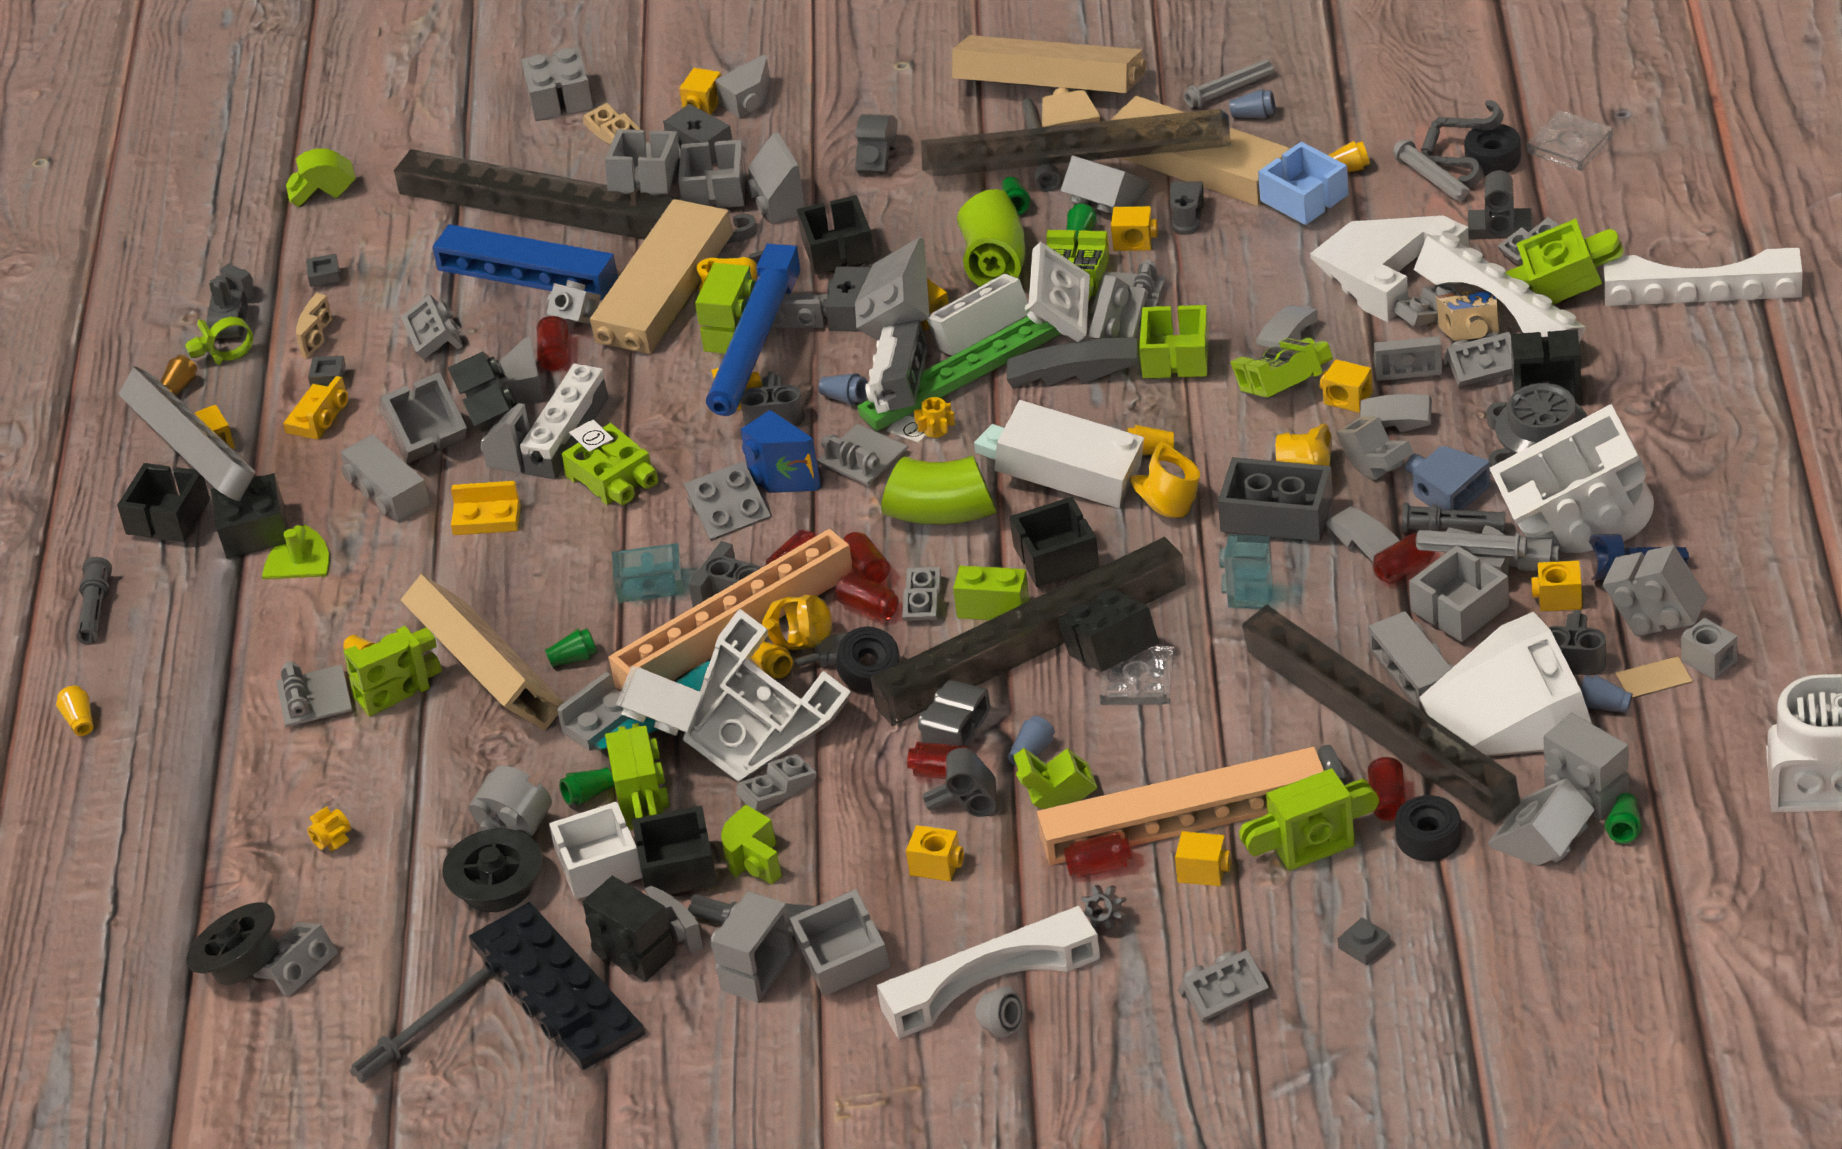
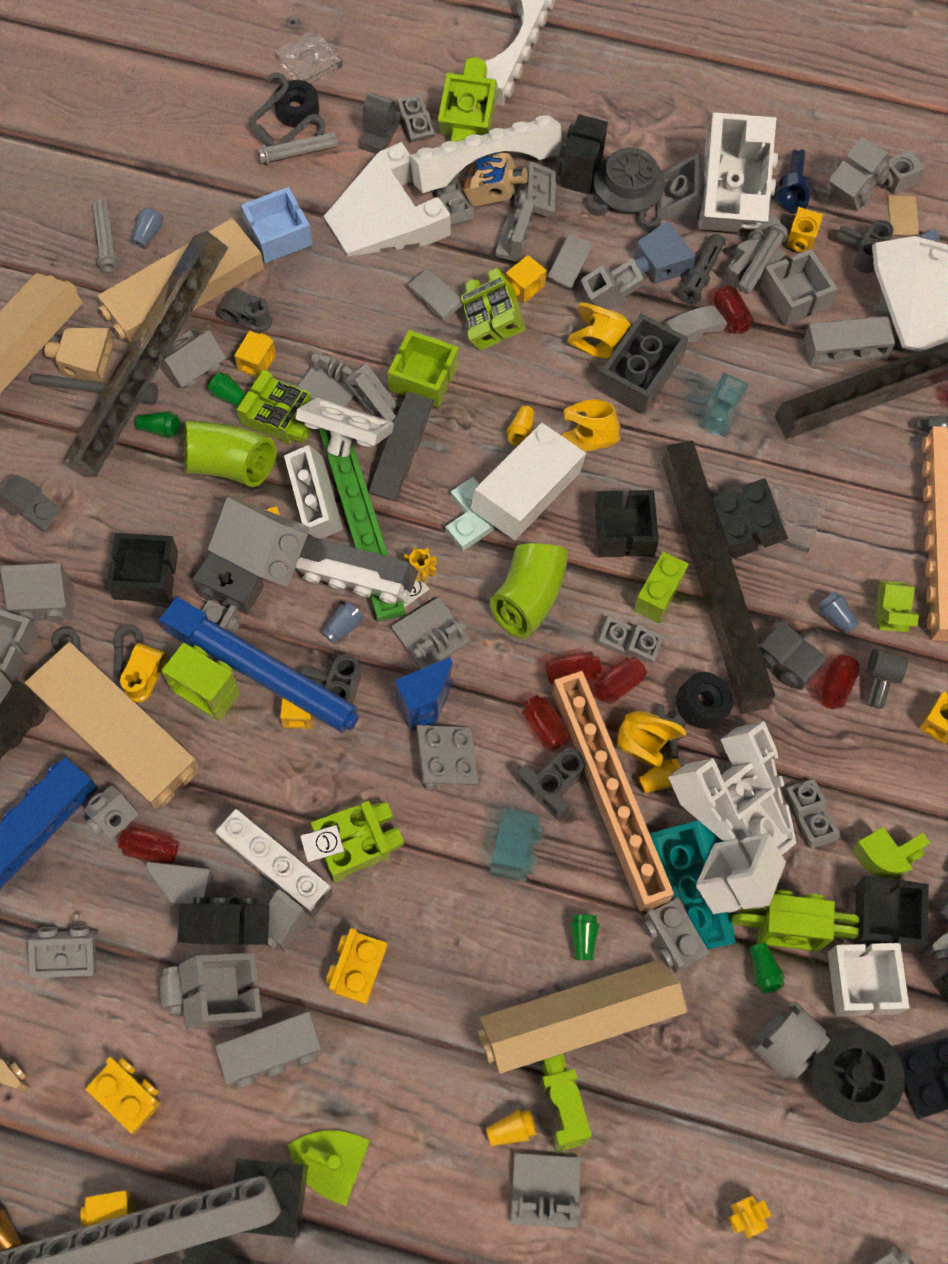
camera: 80 degrees left, 25 degrees up
dark grey plate [308,355,346,387] -> none
yellow cone [1328,141,1370,172] -> none

